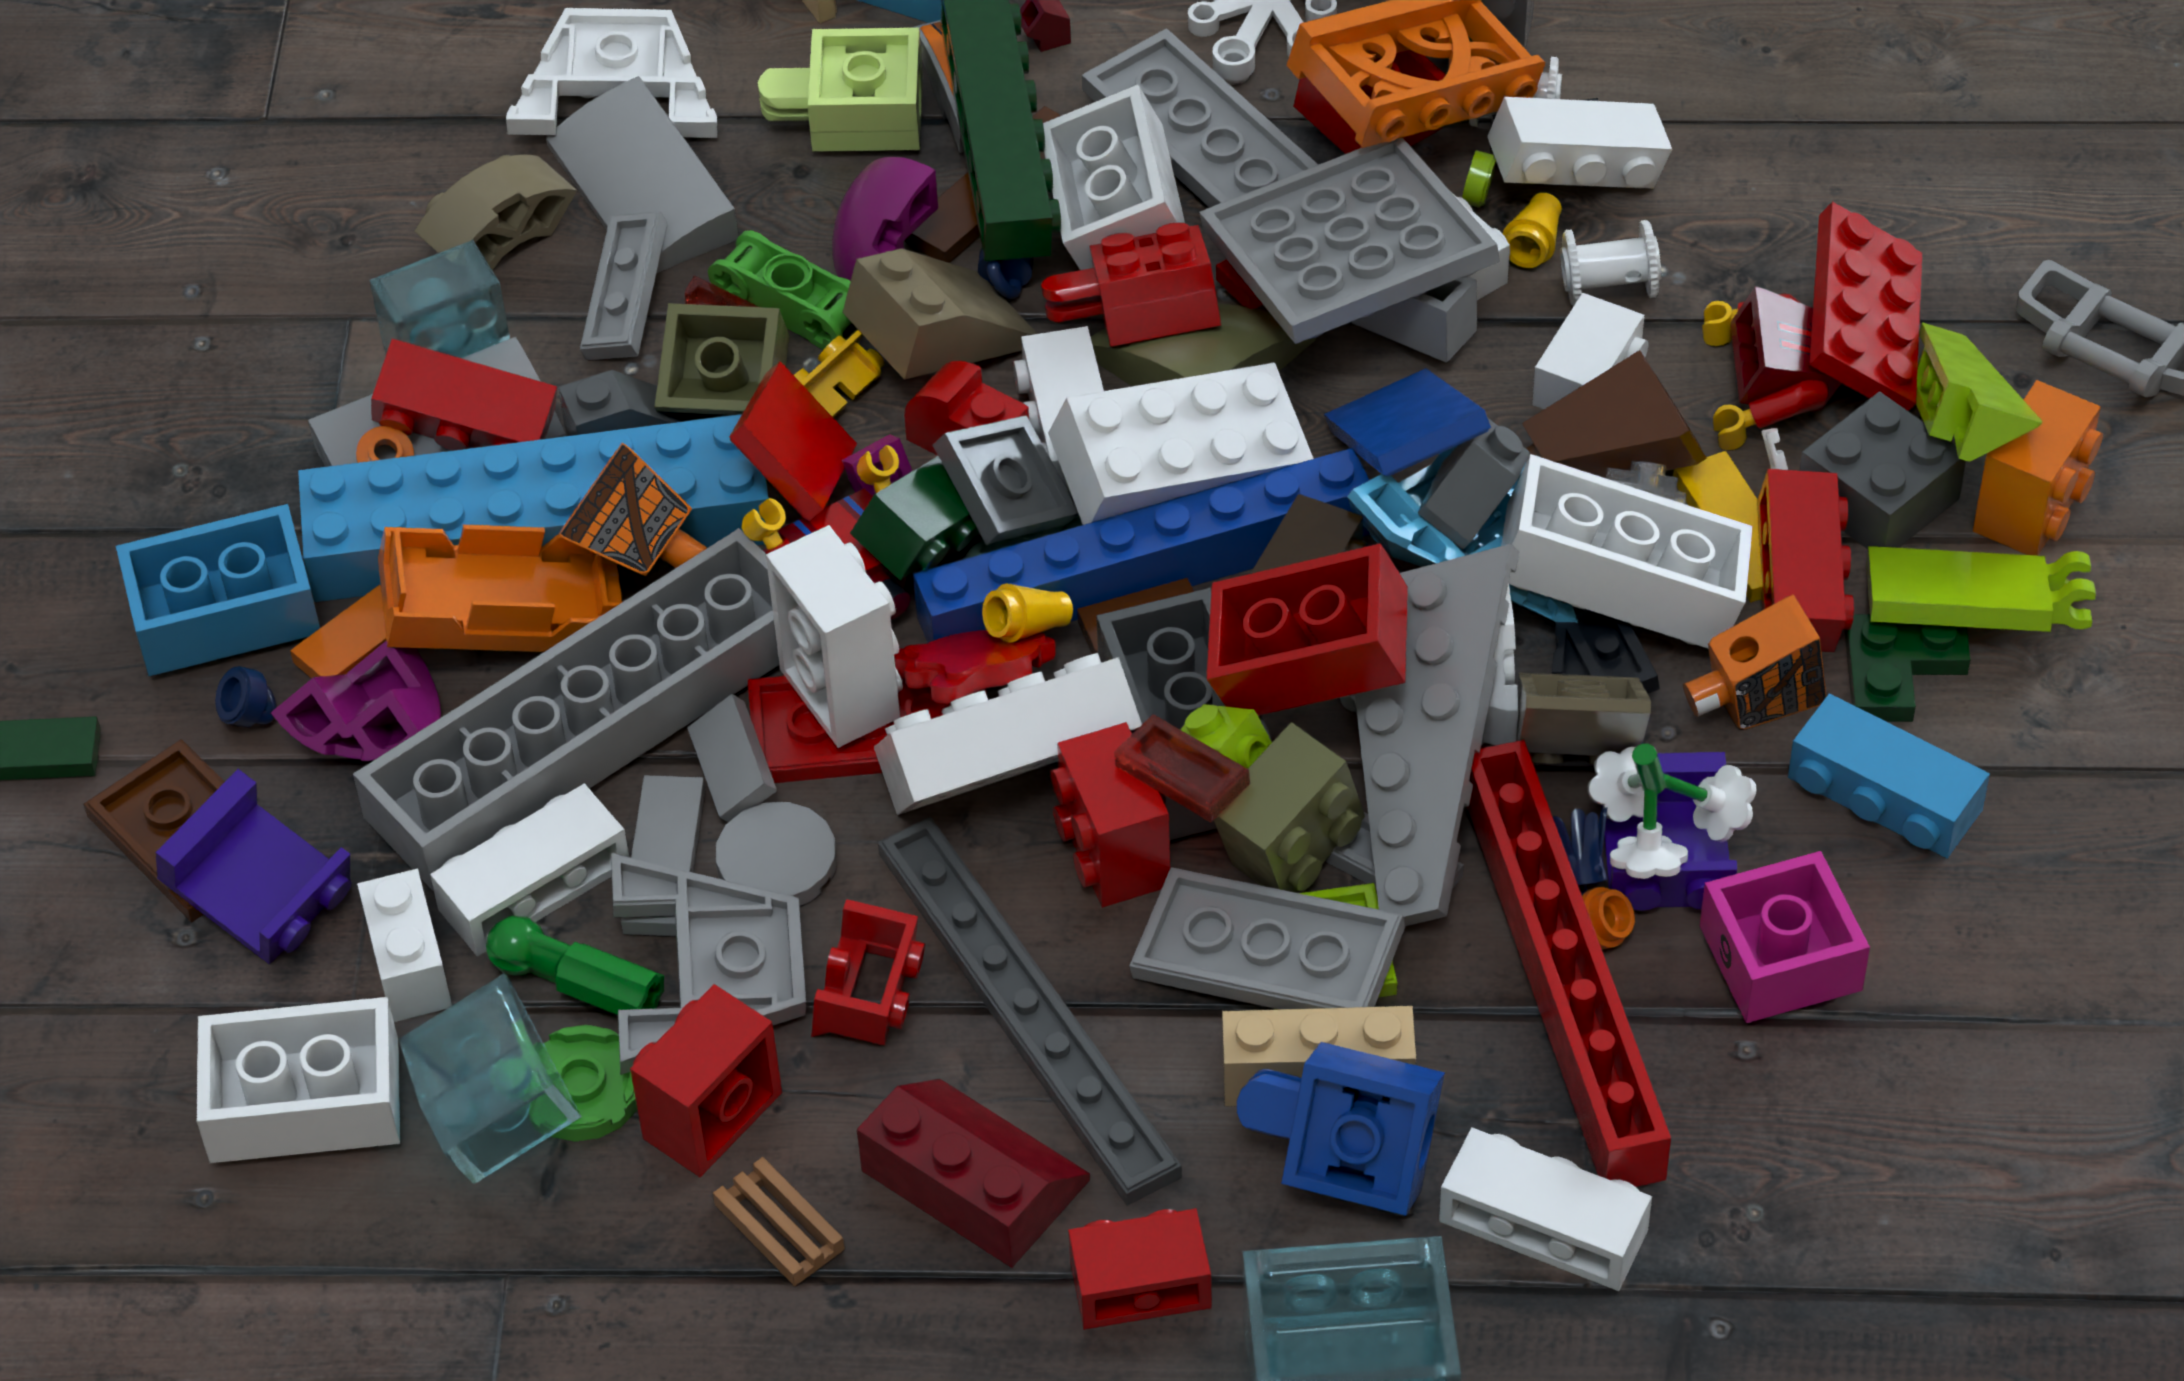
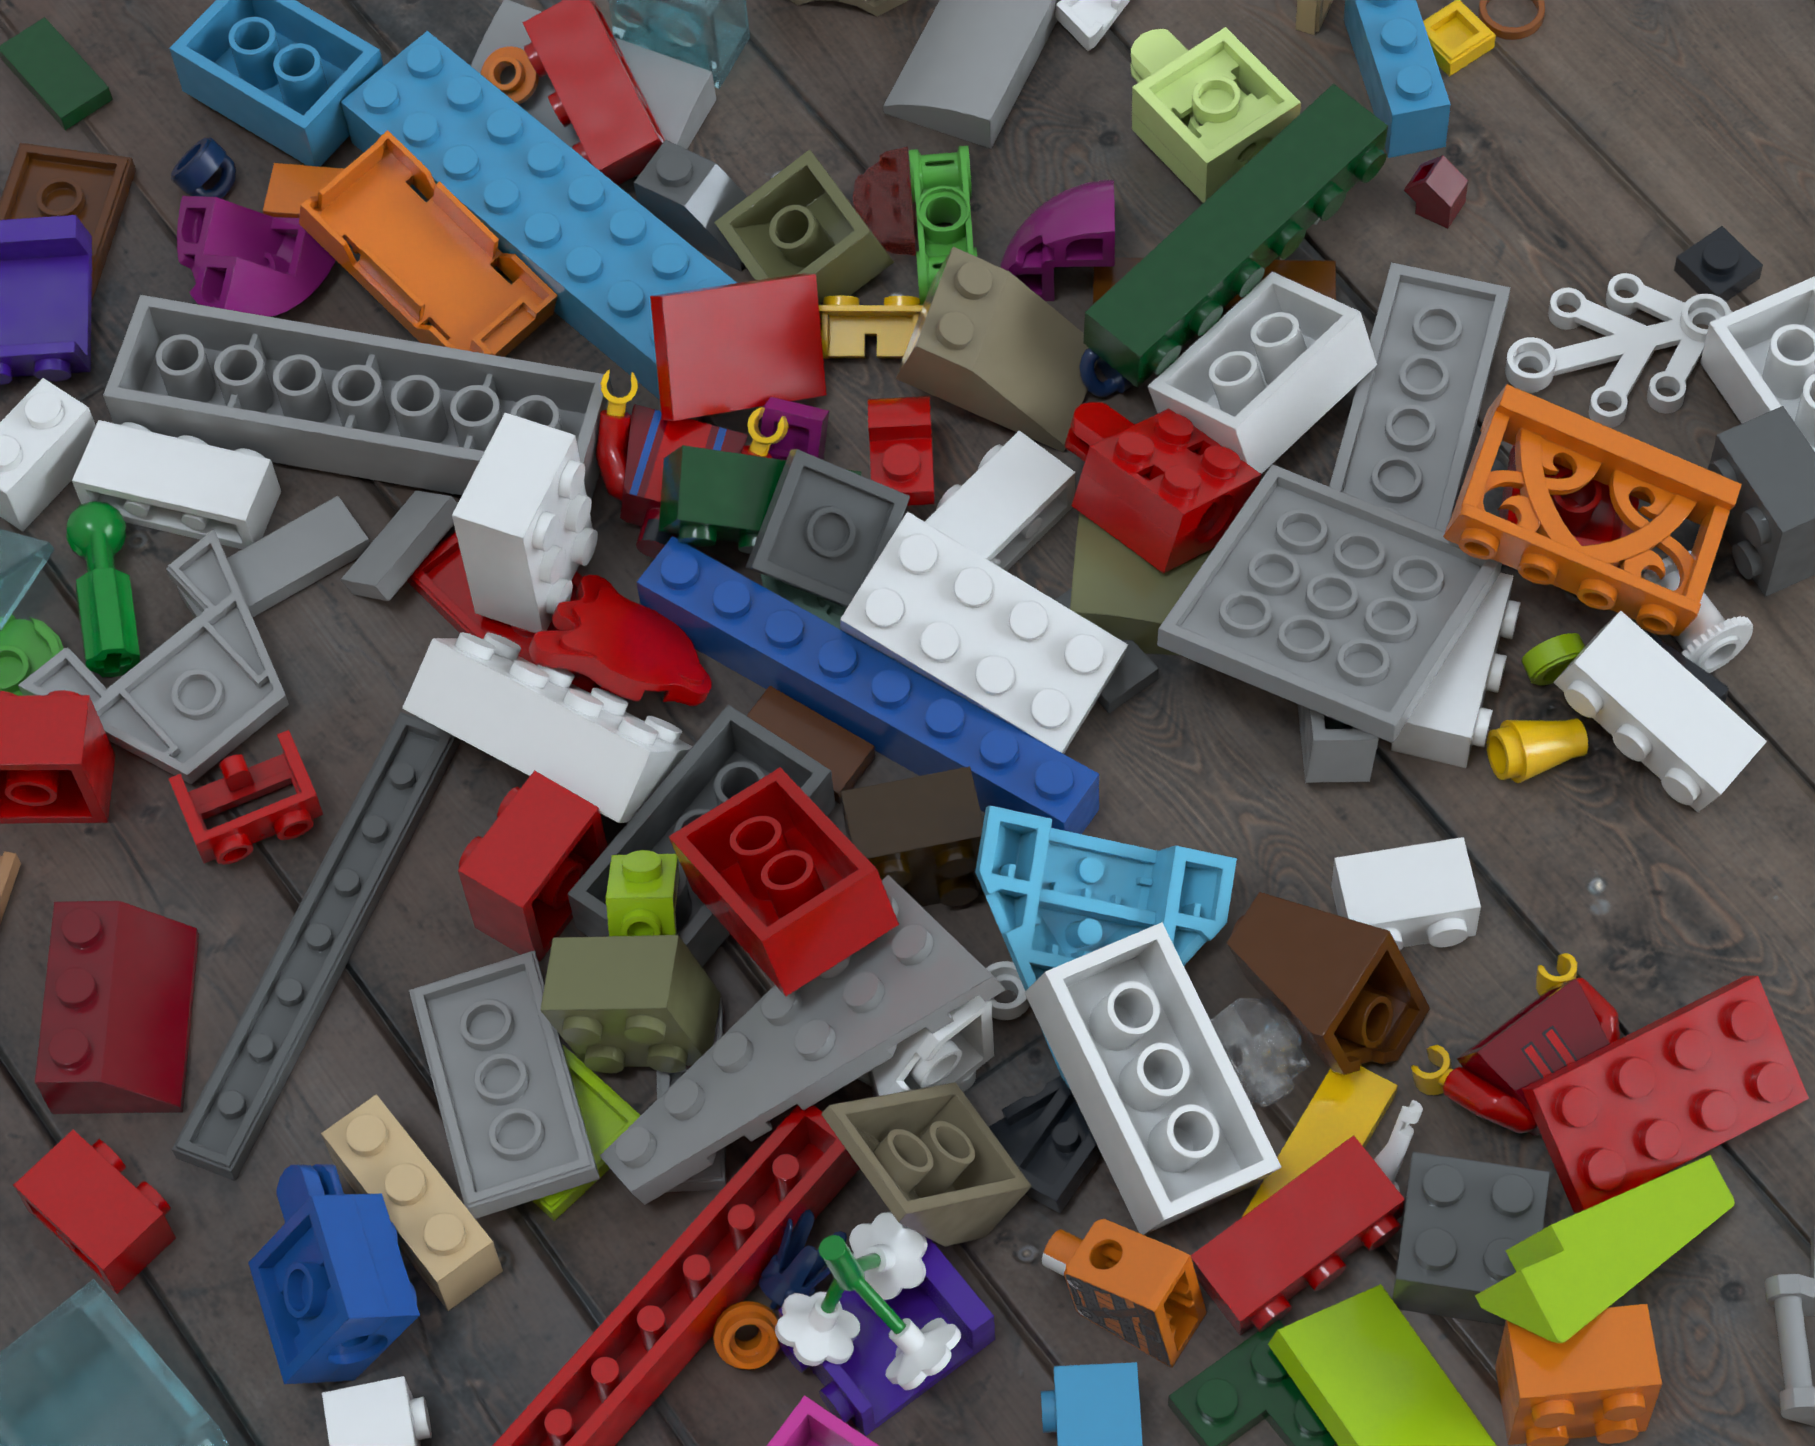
camera: 55 degrees right, 10 degrees up
torso [558,443,707,576] -> none
light grey tile [580,211,667,360] -> none
light grey tile [716,802,836,906] -> none
yellow cone [982,583,1073,643] -> none
clear red tile [1114,714,1250,822] -> none
blue tile [1324,368,1491,477] -> none
dark grey slope [1418,417,1530,550] -> none
white hose [1560,220,1661,307] -> none

